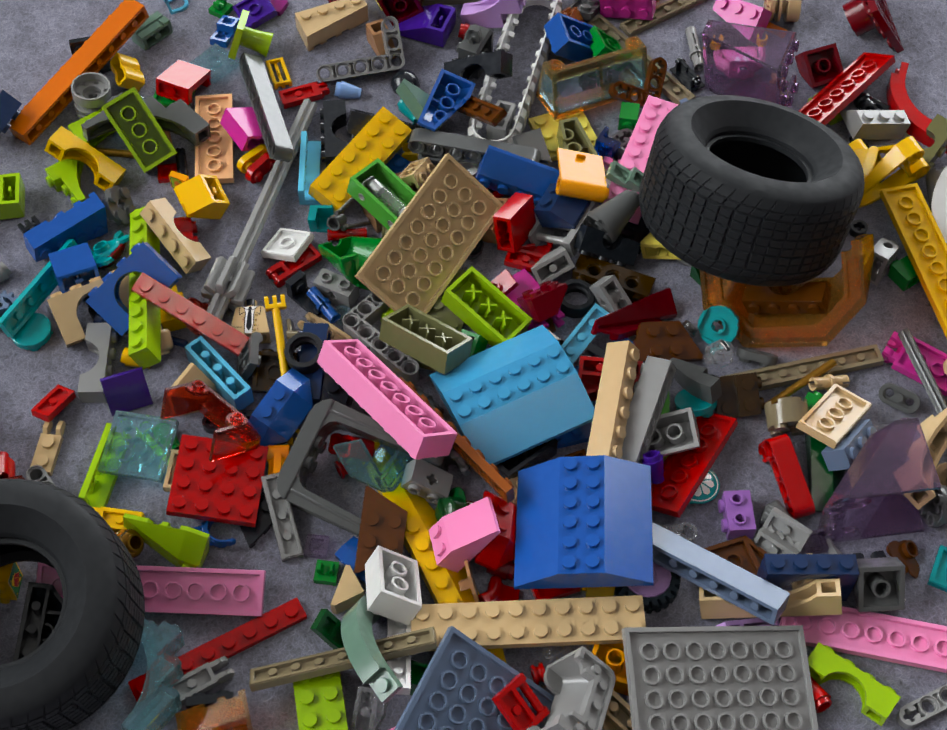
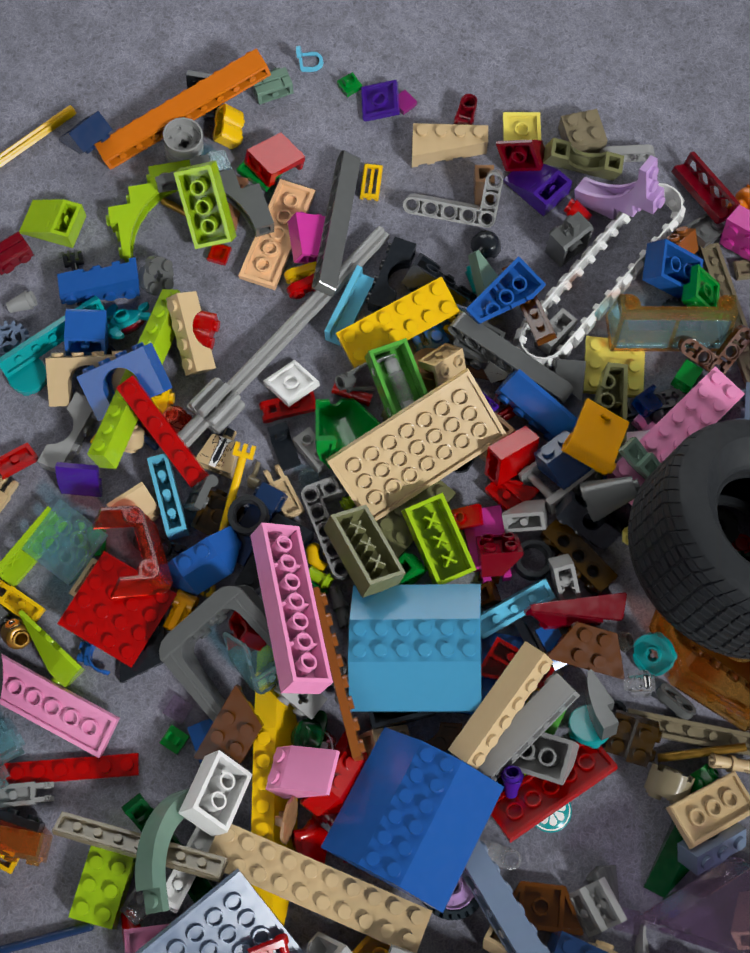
camera: 25 degrees right, 15 degrees up
yellow arch [44,126,126,191] -> none
light orange tile [168,171,189,188] -> none
yellow slope [174,174,230,219] -> none
black axle [175,147,188,176] -> none
clear light blue tile [190,43,240,84] -> none
blue slope [210,15,240,48] -> none
lime plant [228,9,274,60] -> none
light grey tile [261,472,304,562] -> none
red hinge [278,81,330,109] -> none
blue pin [306,286,341,324] -> none
teal panel [307,205,335,233] -> none
tan slope [331,564,365,614] -> none
light blue cone [334,81,362,99] -> none
black arch [444,49,513,81] -> none
red bush [530,662,545,685] -> none
medium lavender brick [718,490,756,540] -> none
red beam [758,434,815,519] -> none

